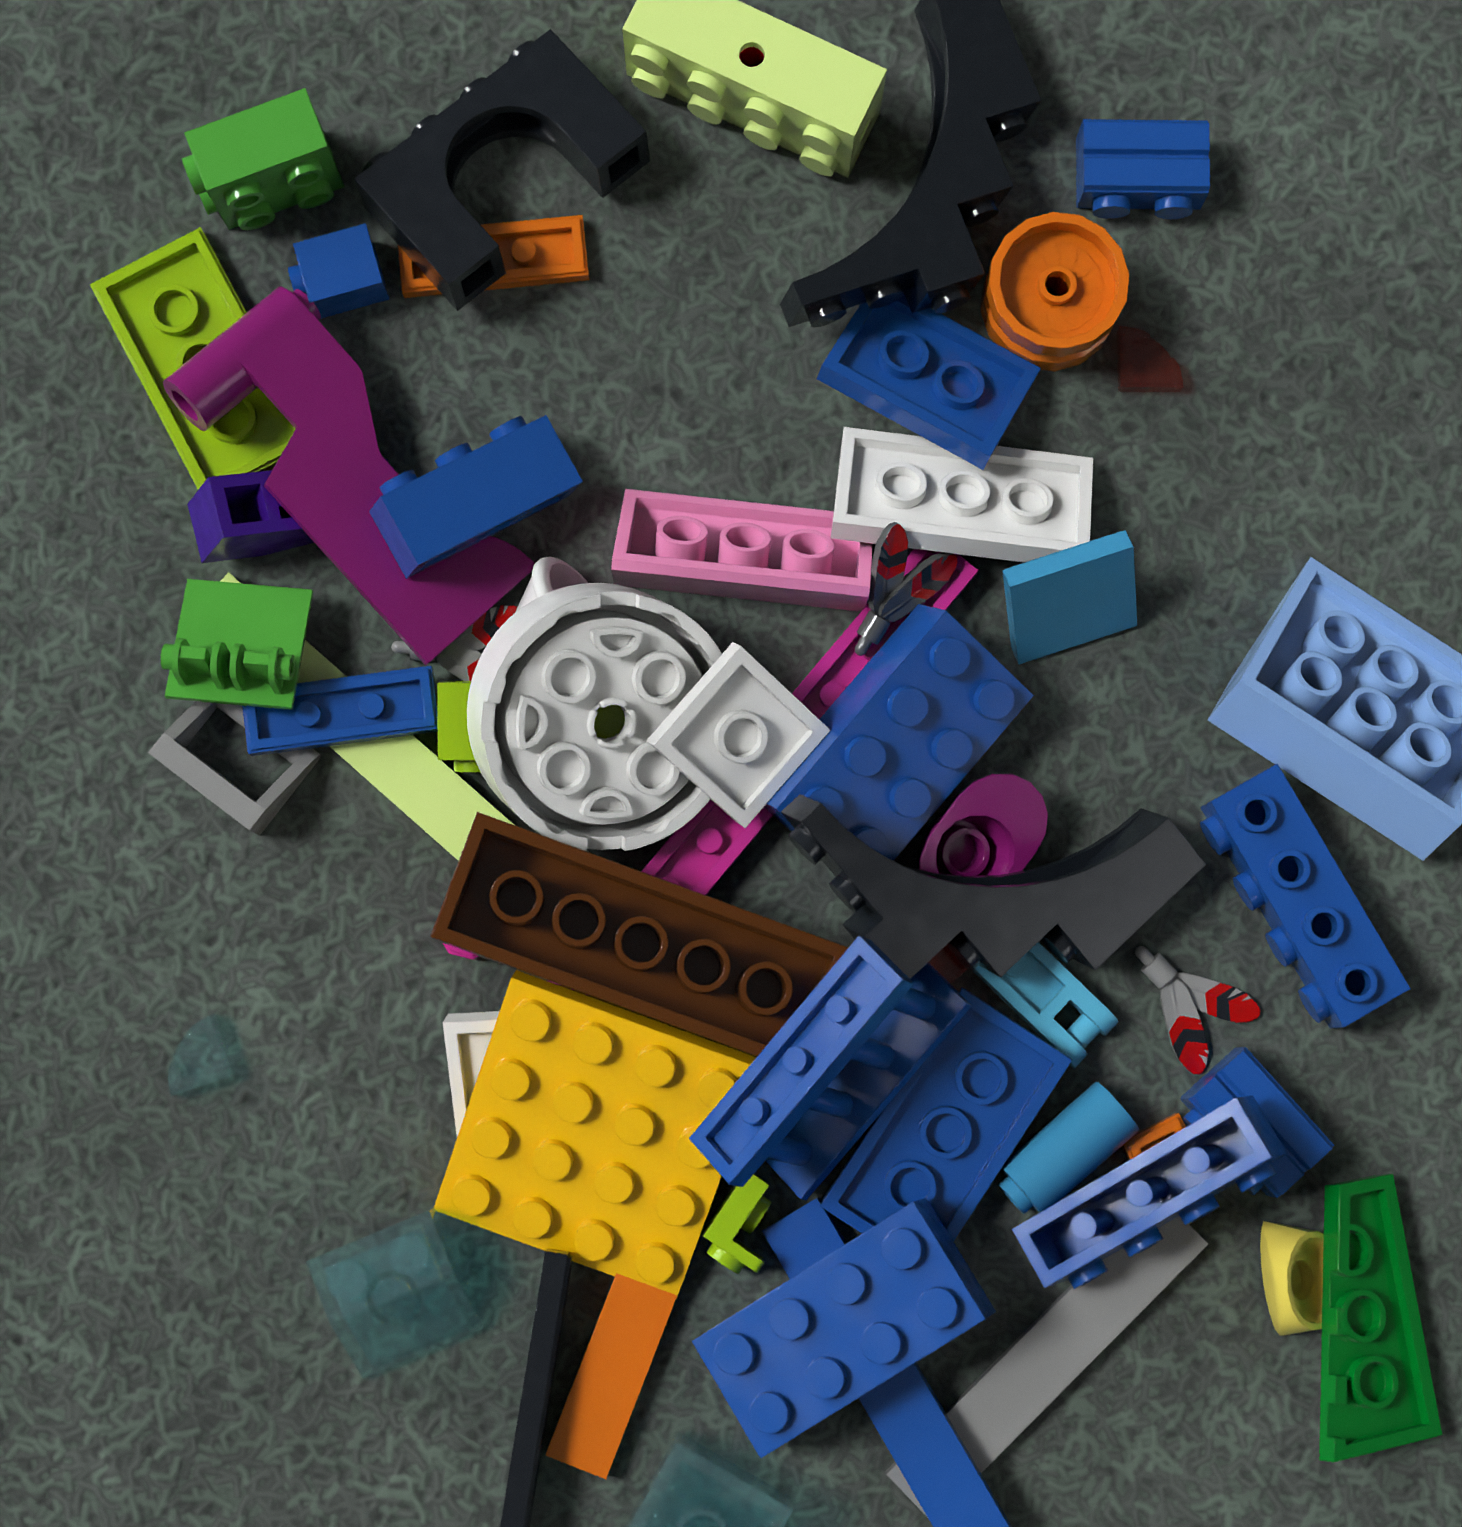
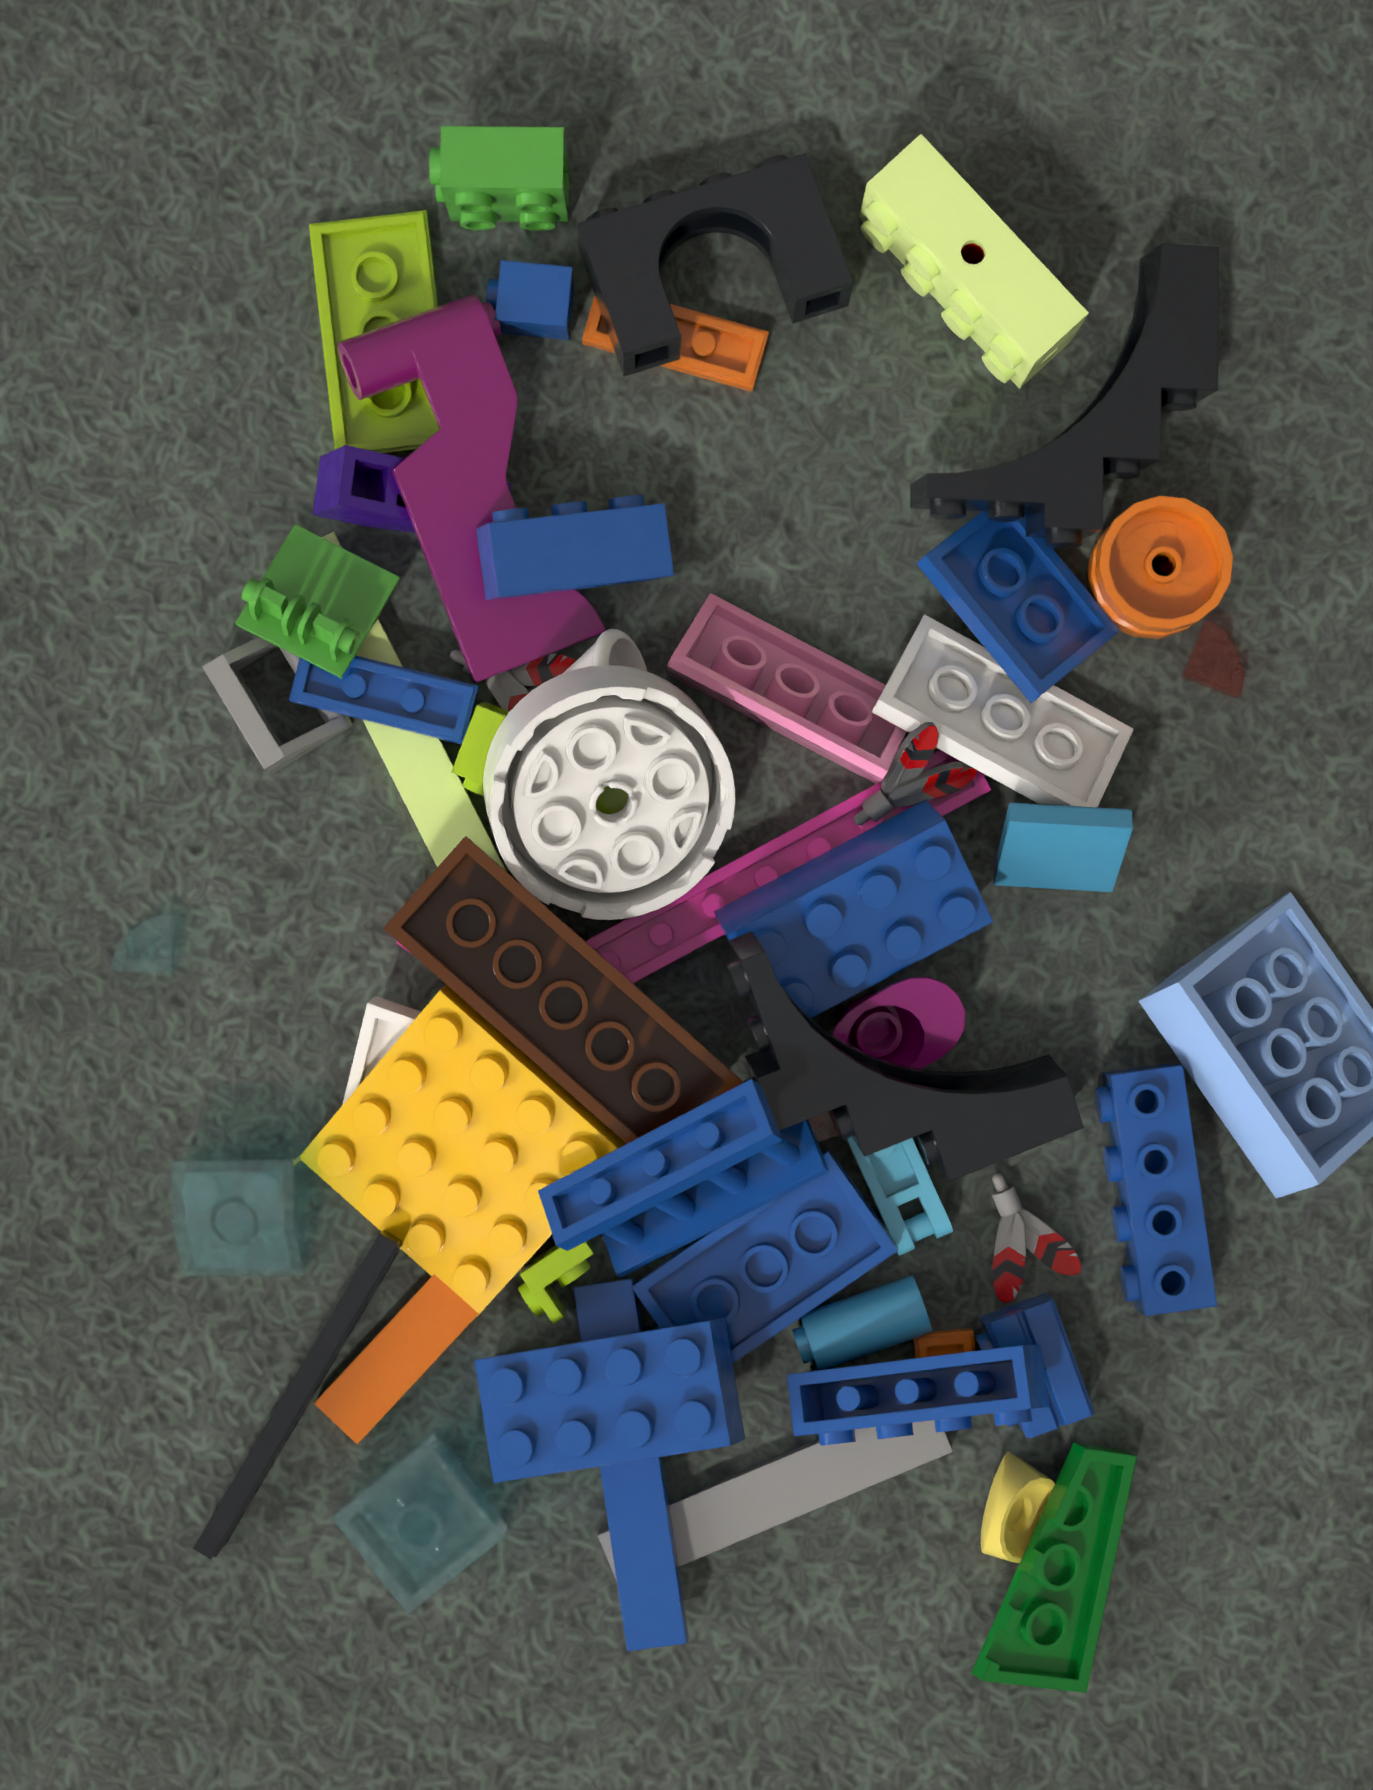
camera: 25 degrees right, 5 degrees up
white plate [646,642,830,828] -> none
blue brick [1076,119,1210,219] -> none

